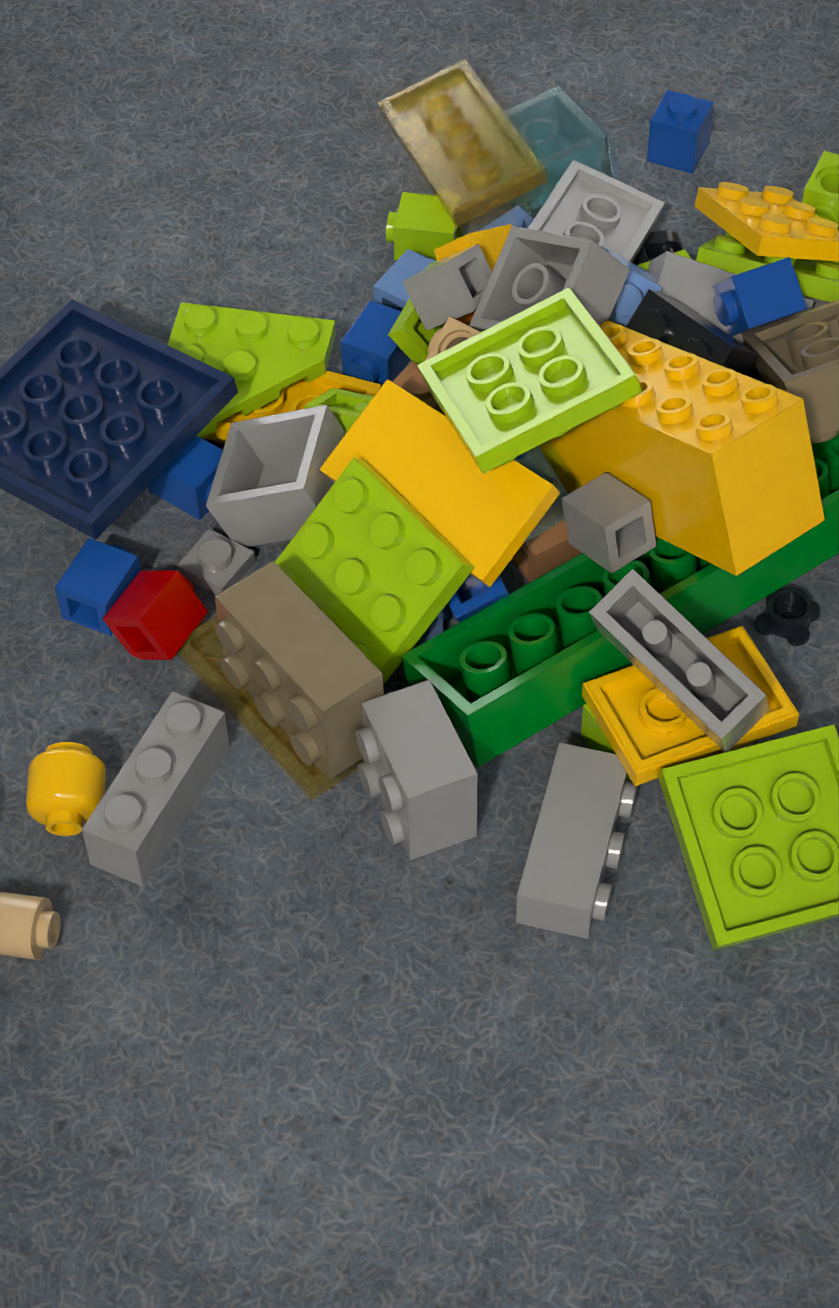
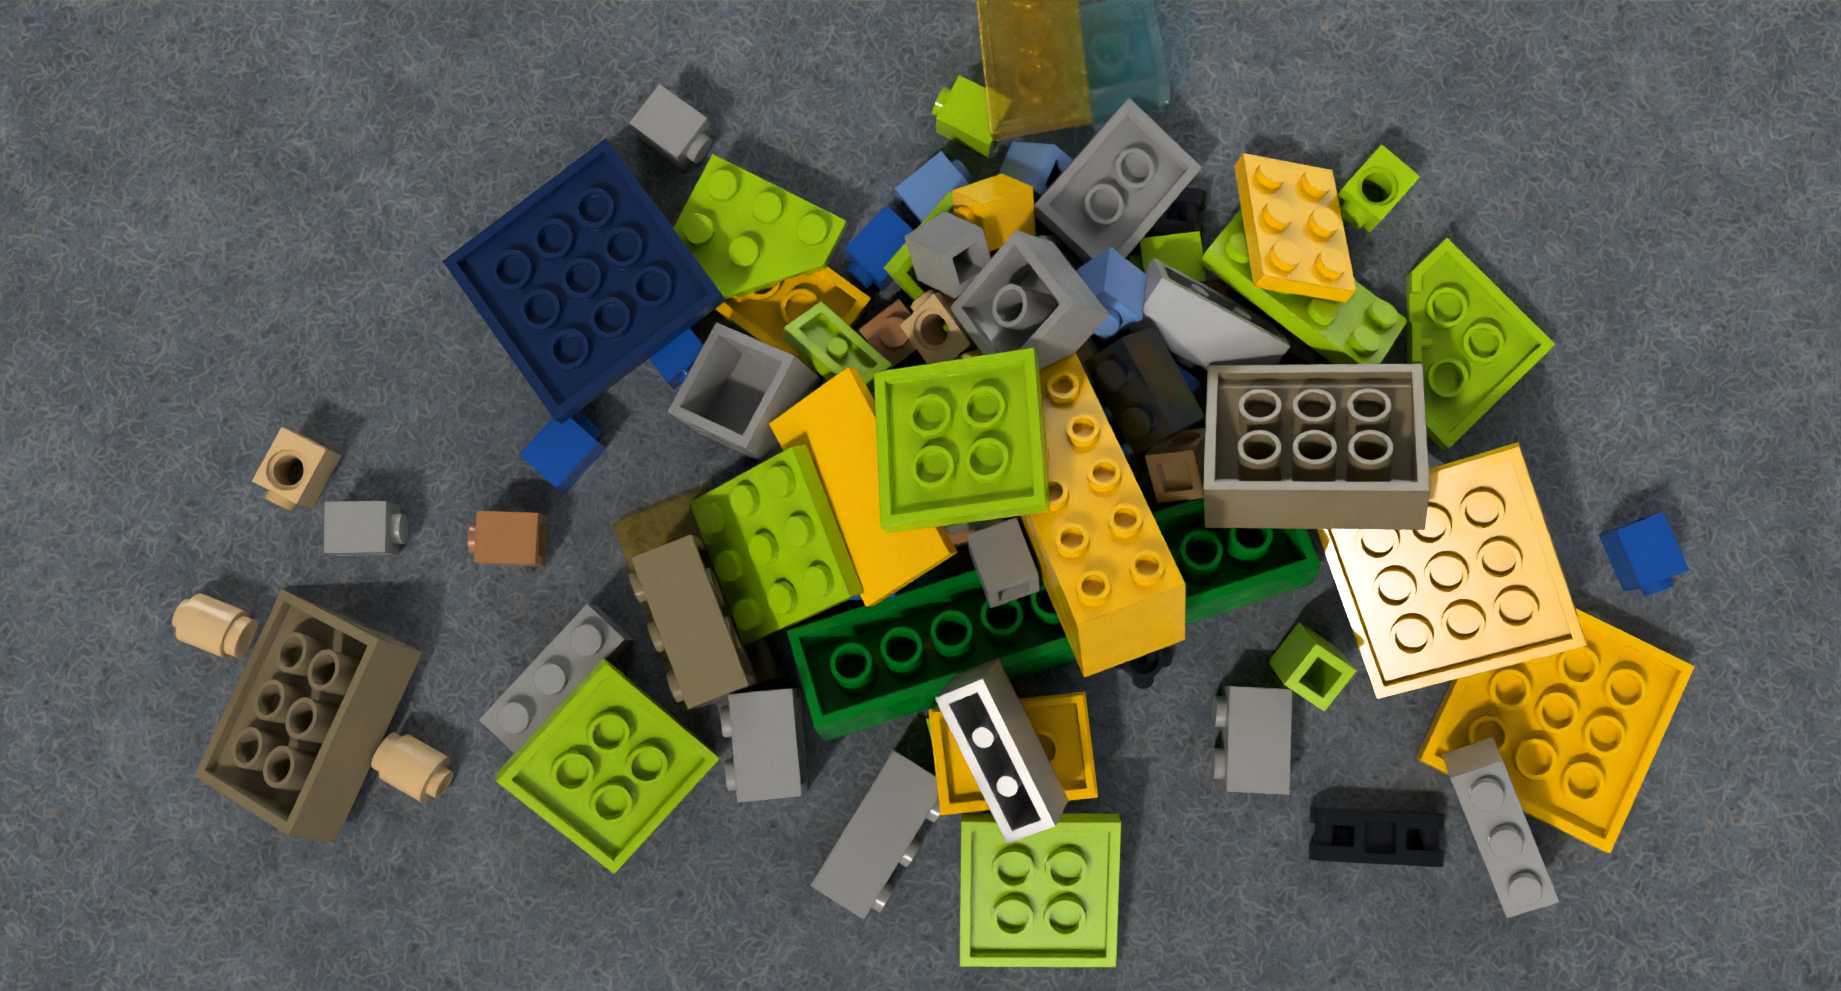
camera: 20 degrees right, 30 degrees up
yellow head [26,742,106,836] -> none
red brick [102,570,208,660] -> none
light grey plate [176,529,256,595] -> none
blue brick [647,90,714,174] -> none
blue brick [713,257,807,337] -> none
none -> medium nougat brick [468,511,548,567]
none -> lime plate [495,657,720,874]
none -> light grey brick [629,84,713,171]

